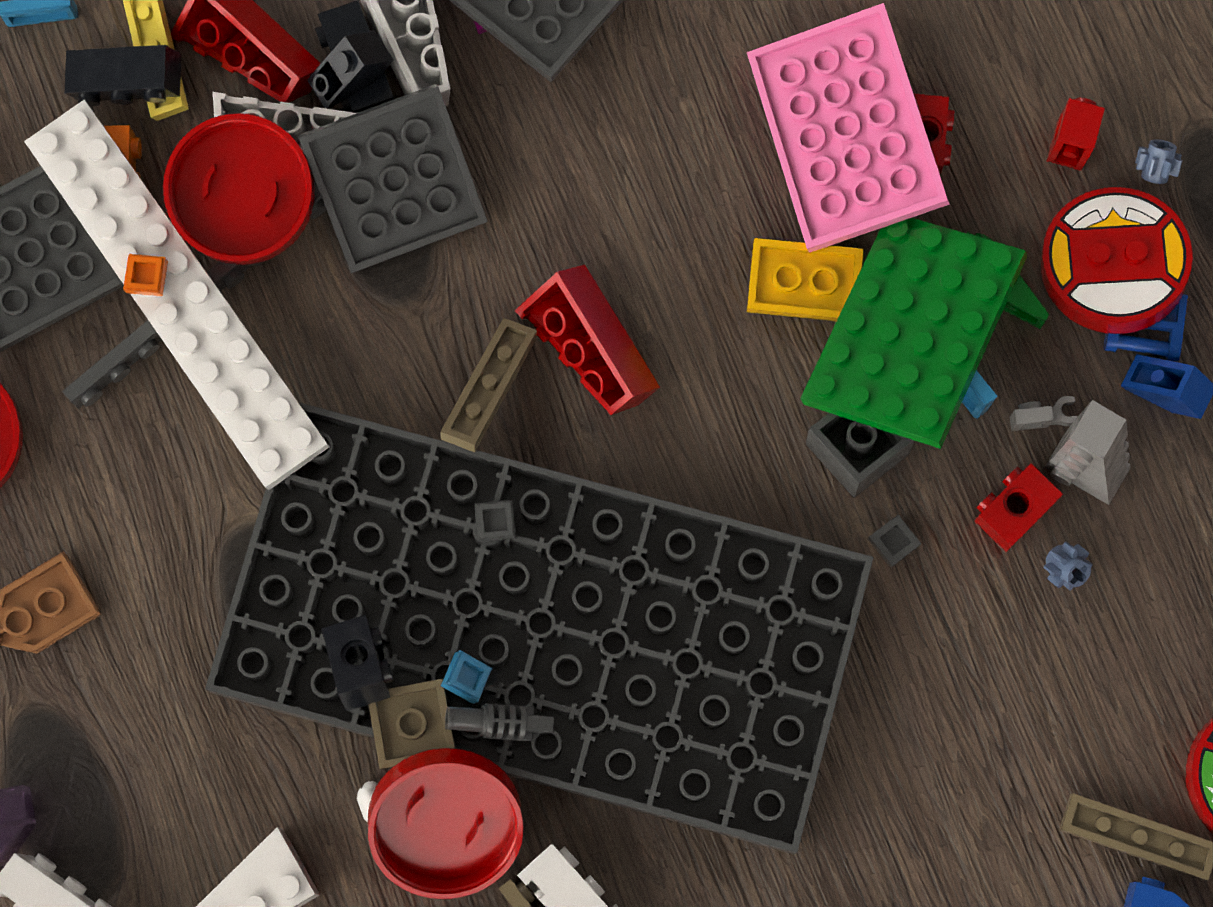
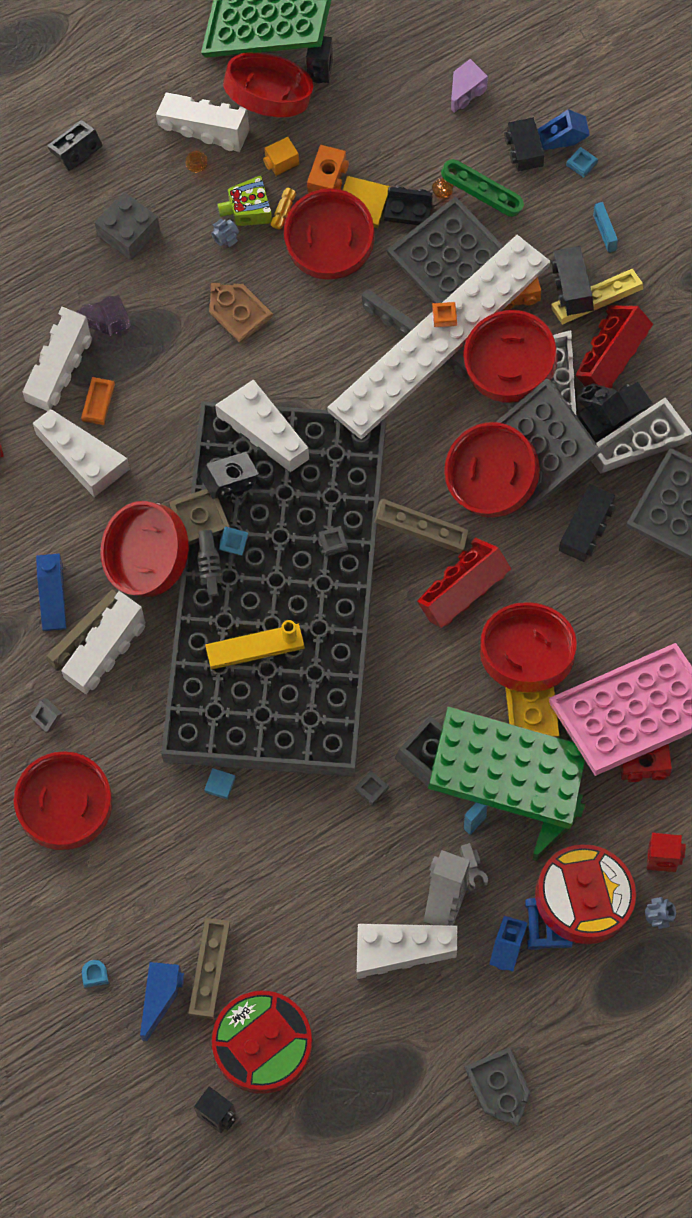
camera: 80 degrees right, 10 degrees down
red brick [974,463,1063,552] -> none
sand blue gear [1044,542,1093,590] -> none
none -> orange tile [81,377,115,425]
none -> dark azure tile [204,768,236,800]
none -> yellow piece [205,620,305,670]
none -> white wedge [215,380,309,472]
none -> white wedge [357,924,457,979]
none -> red brick [444,422,540,518]
none -> red brick [480,602,577,692]
none -> black brick [559,484,617,562]

